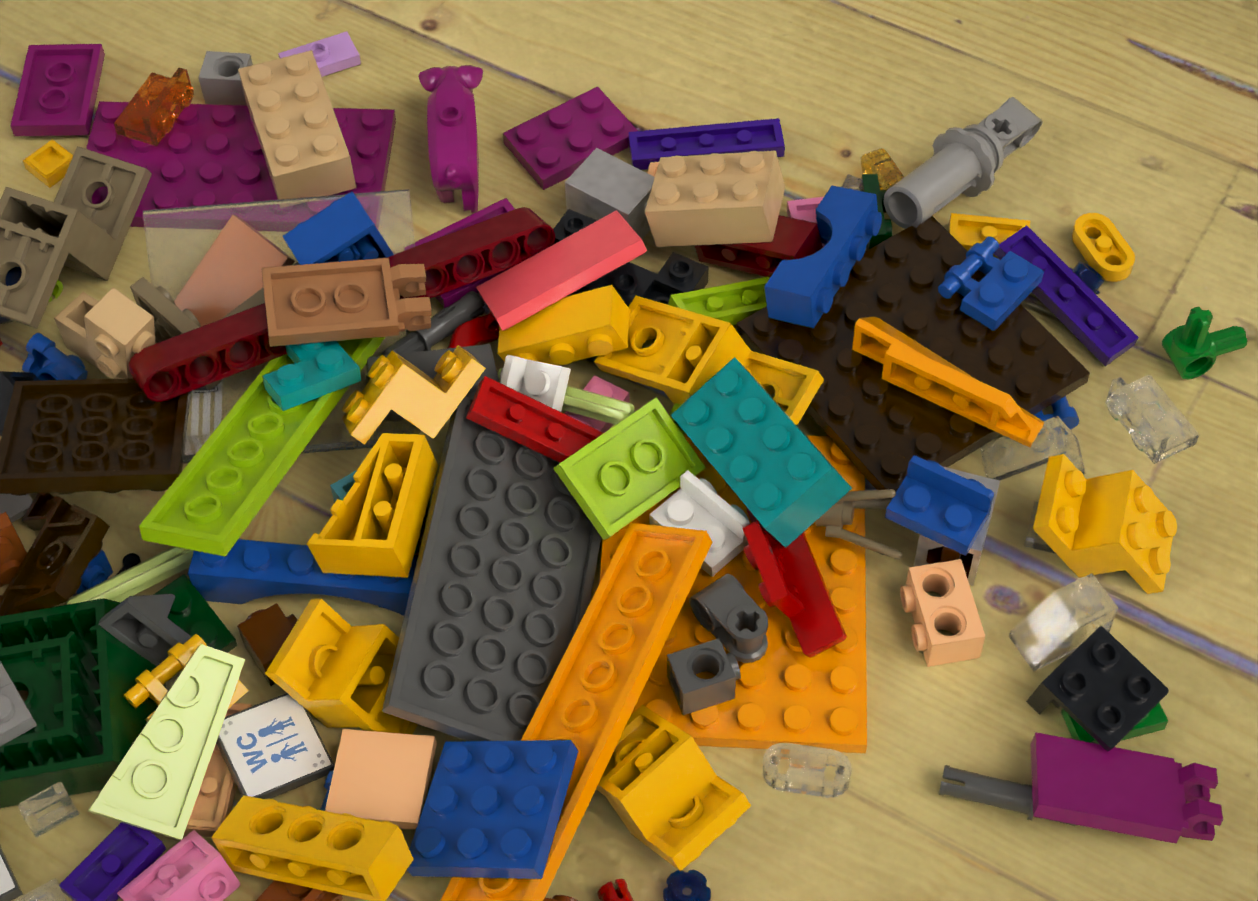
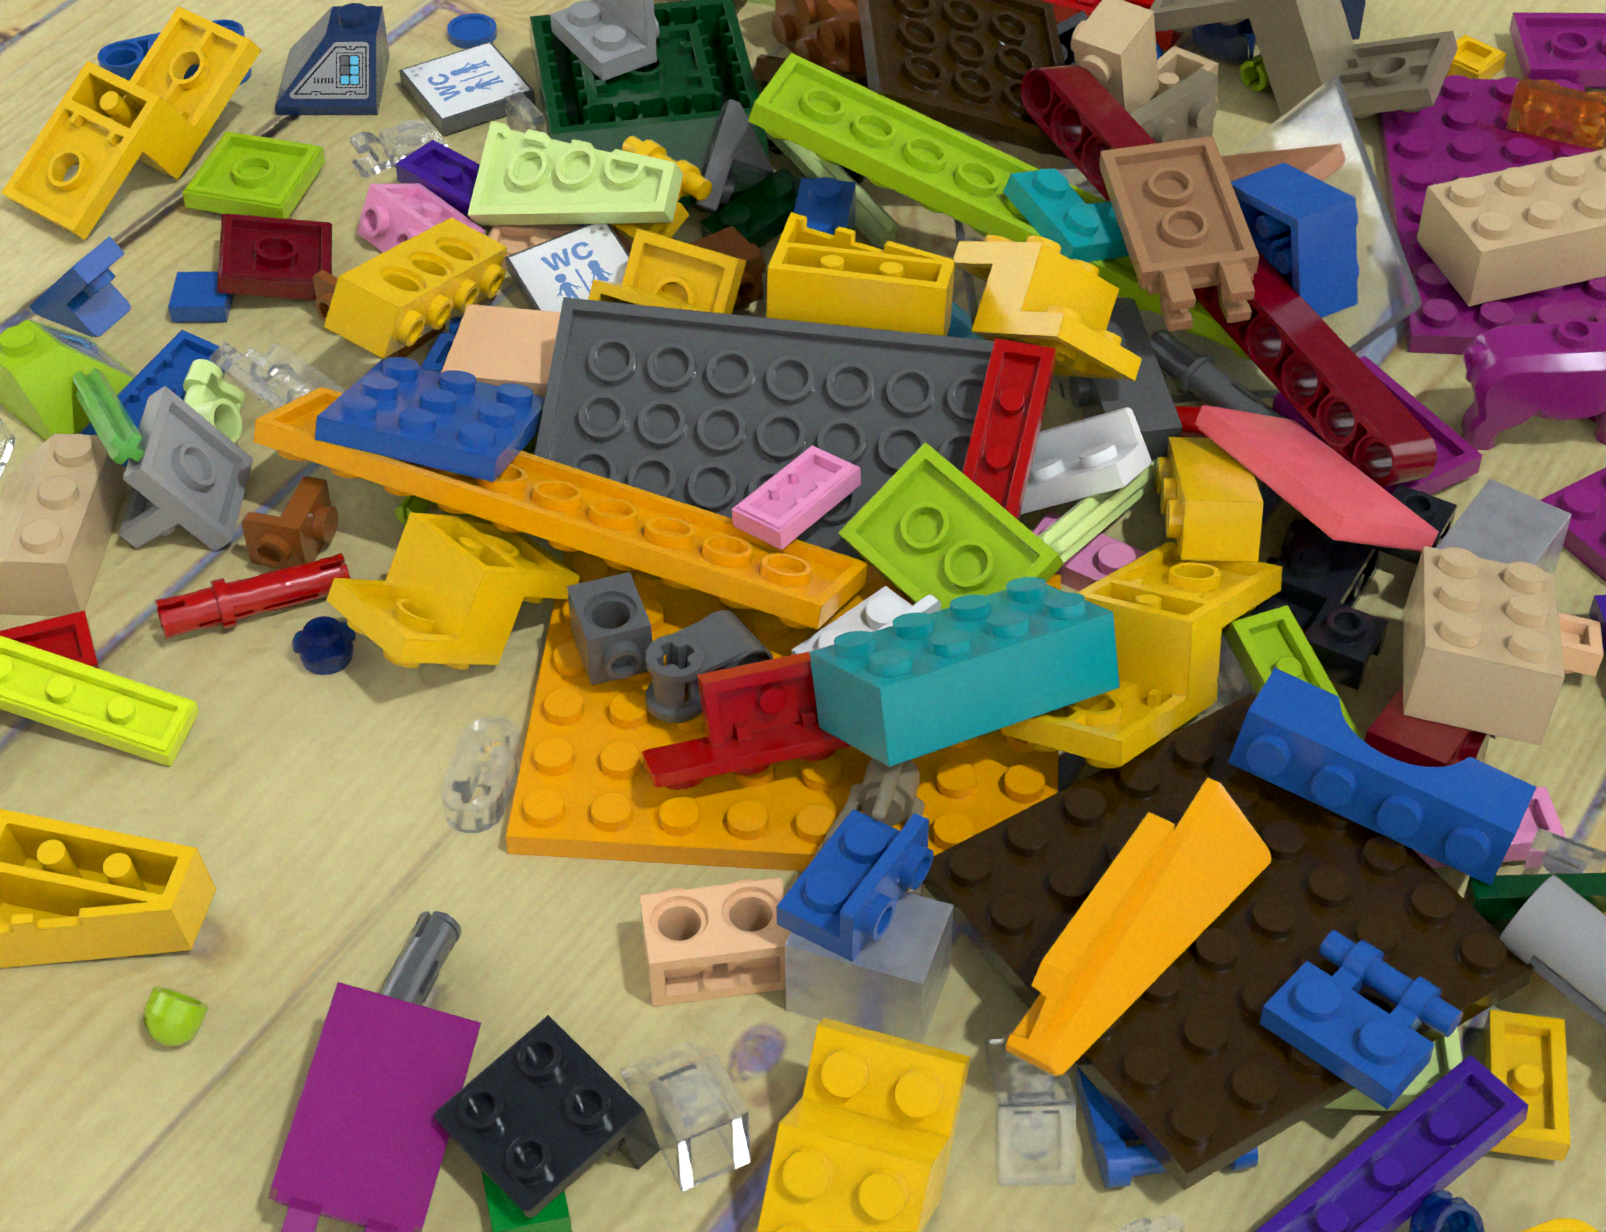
camera: 90 degrees right, 10 degrees down
none -> bright pink plate [732,445,861,550]

